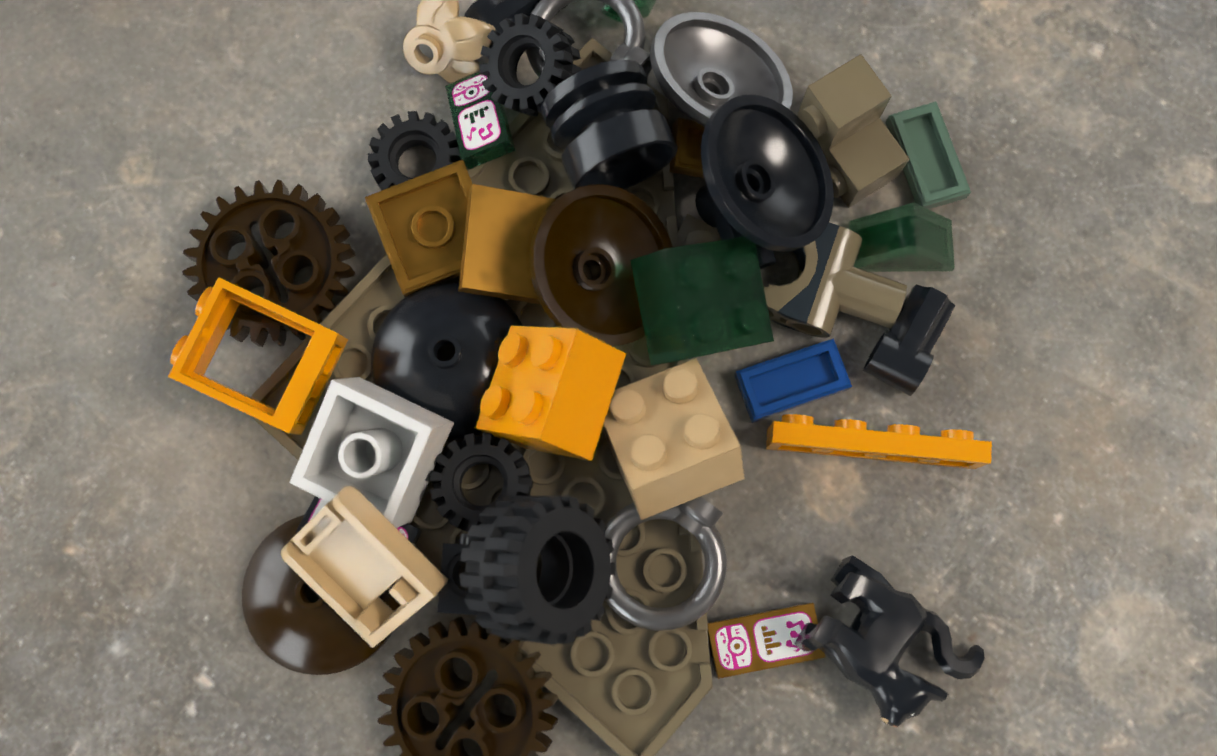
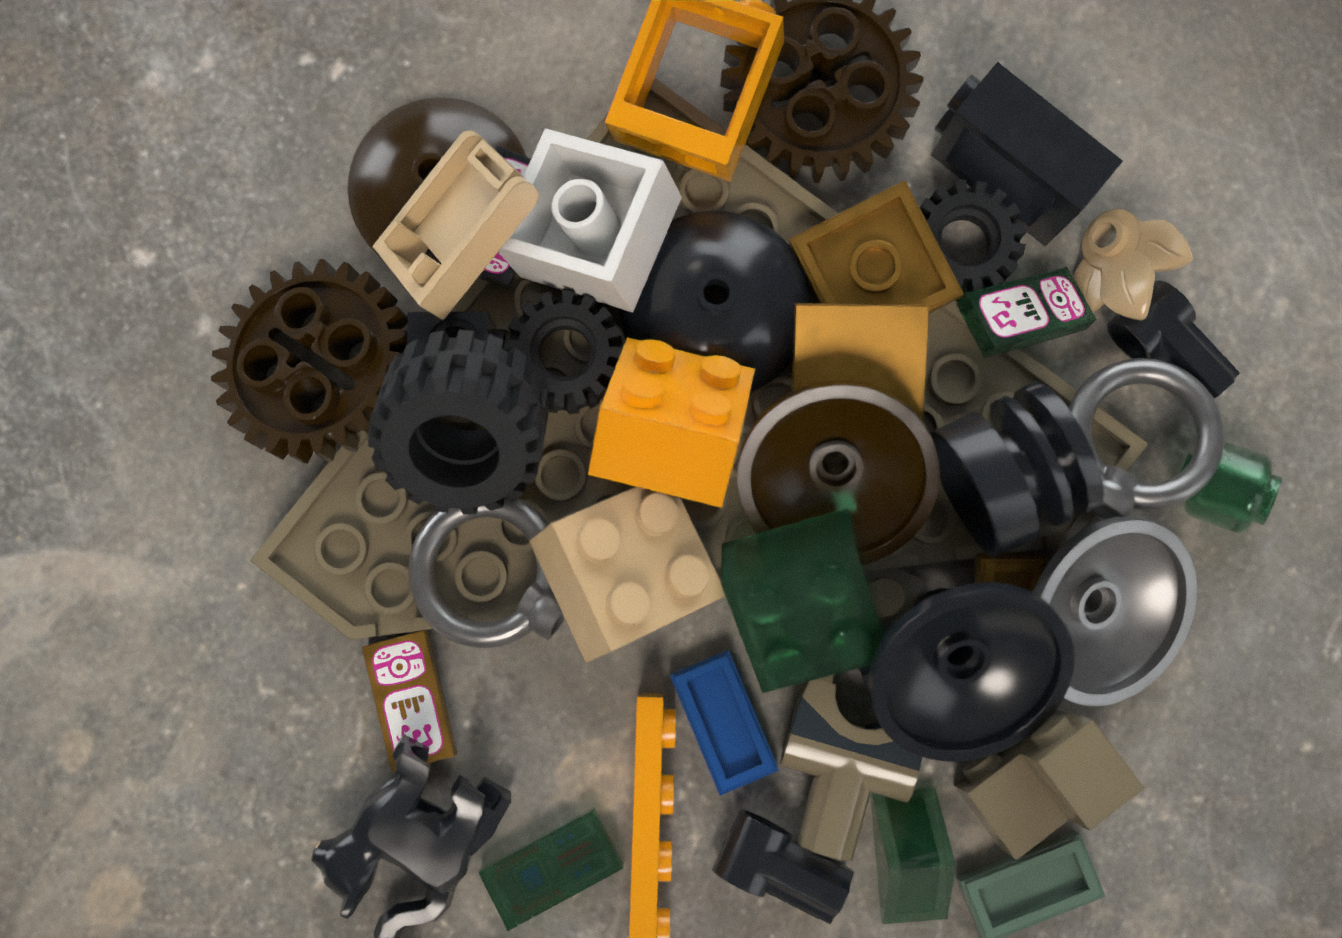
camera: 85 degrees right, 5 degrees up
black tyre [479,13,581,116] -> none
none -> clear green tile [478,807,624,931]
none -> black window [931,62,1123,246]

